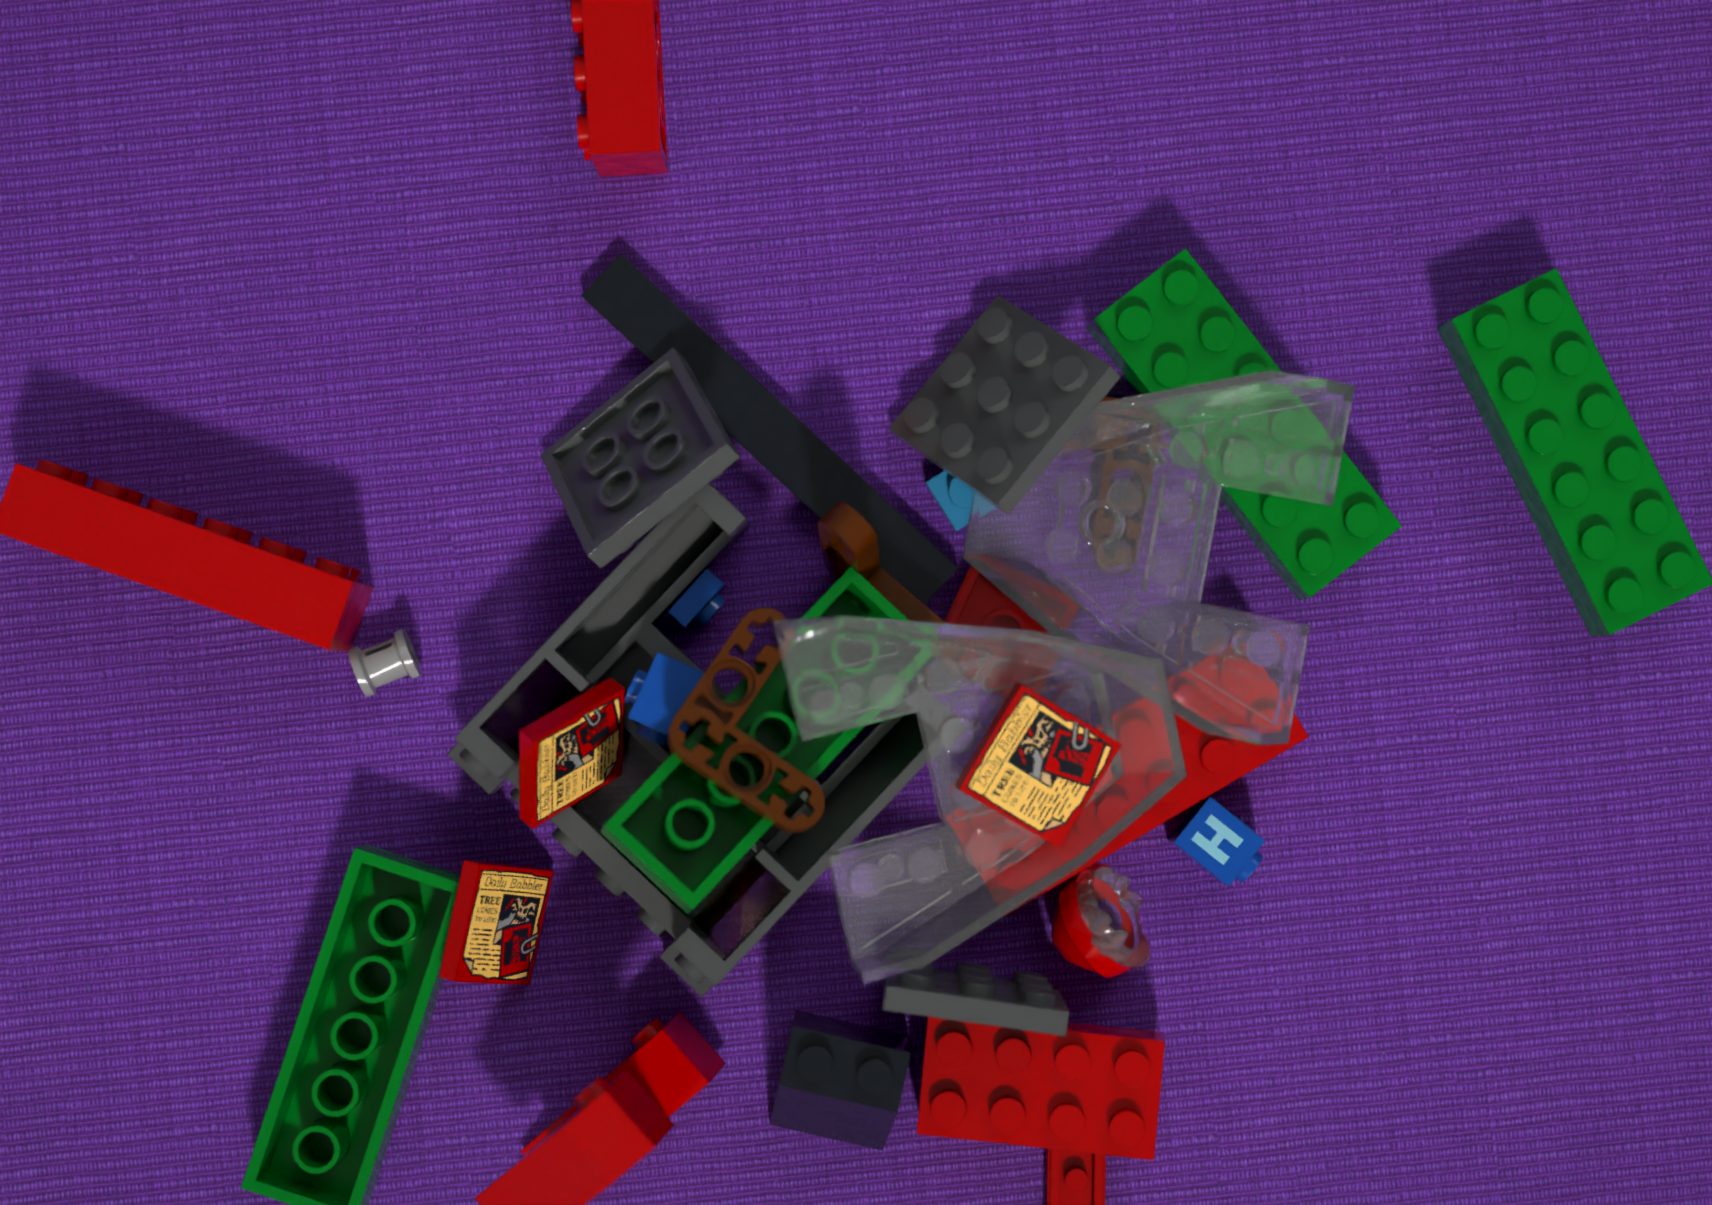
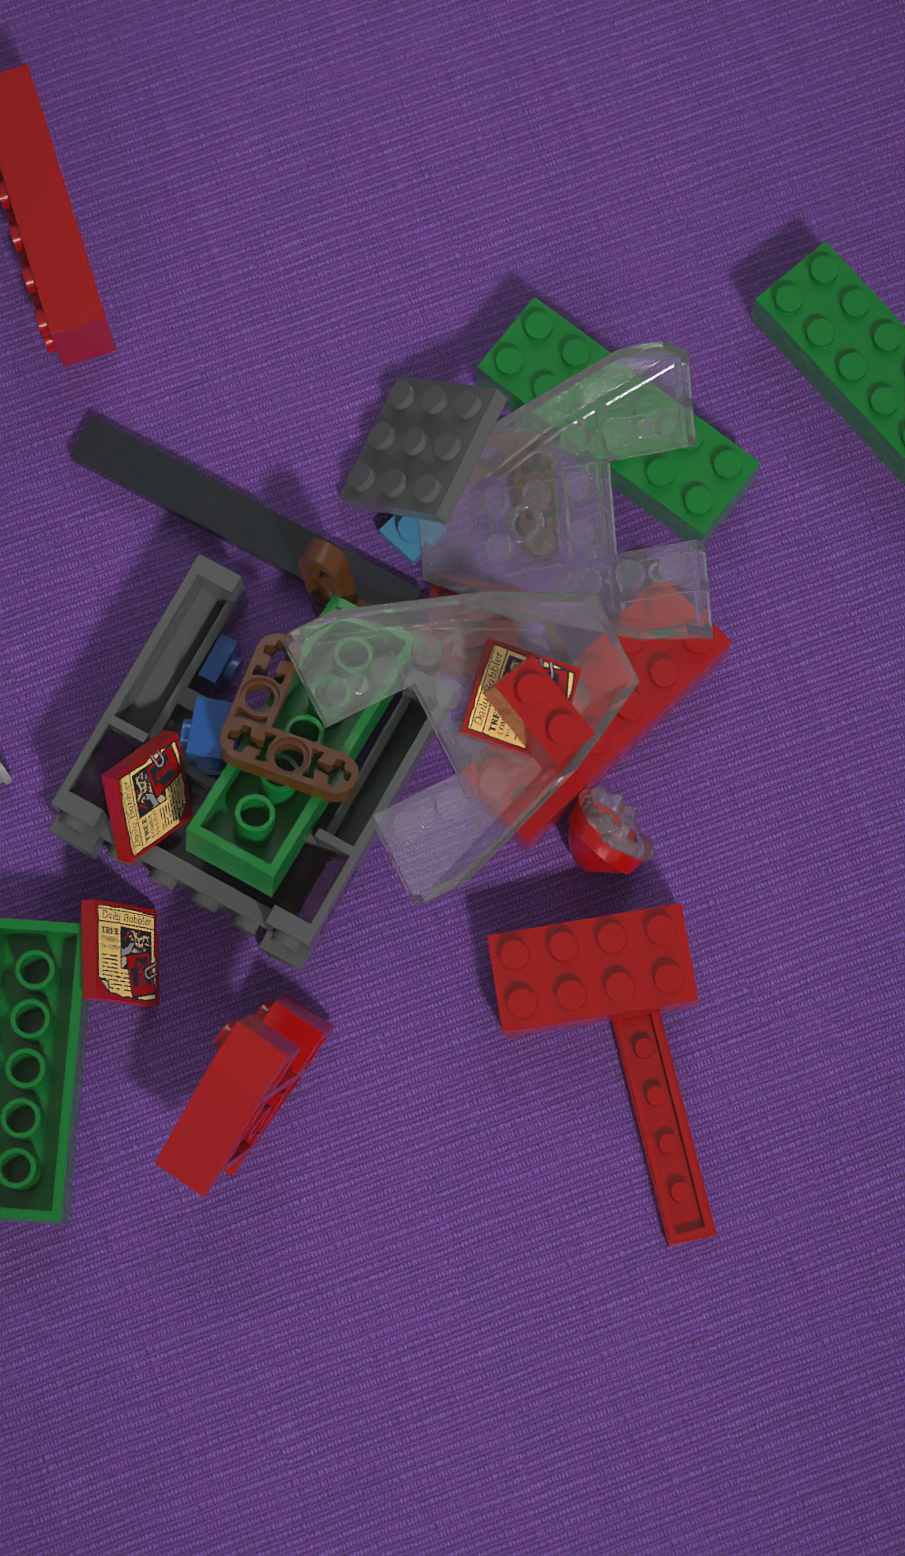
camera: 10 degrees left, 10 degrees down
dark grey plate [540,347,740,568] -> none
black slope [769,1010,911,1151] -> none
dark grey plate [882,954,1069,1036] -> none
blue brick [1167,796,1265,886] -> none
none -> red brick [483,655,595,771]

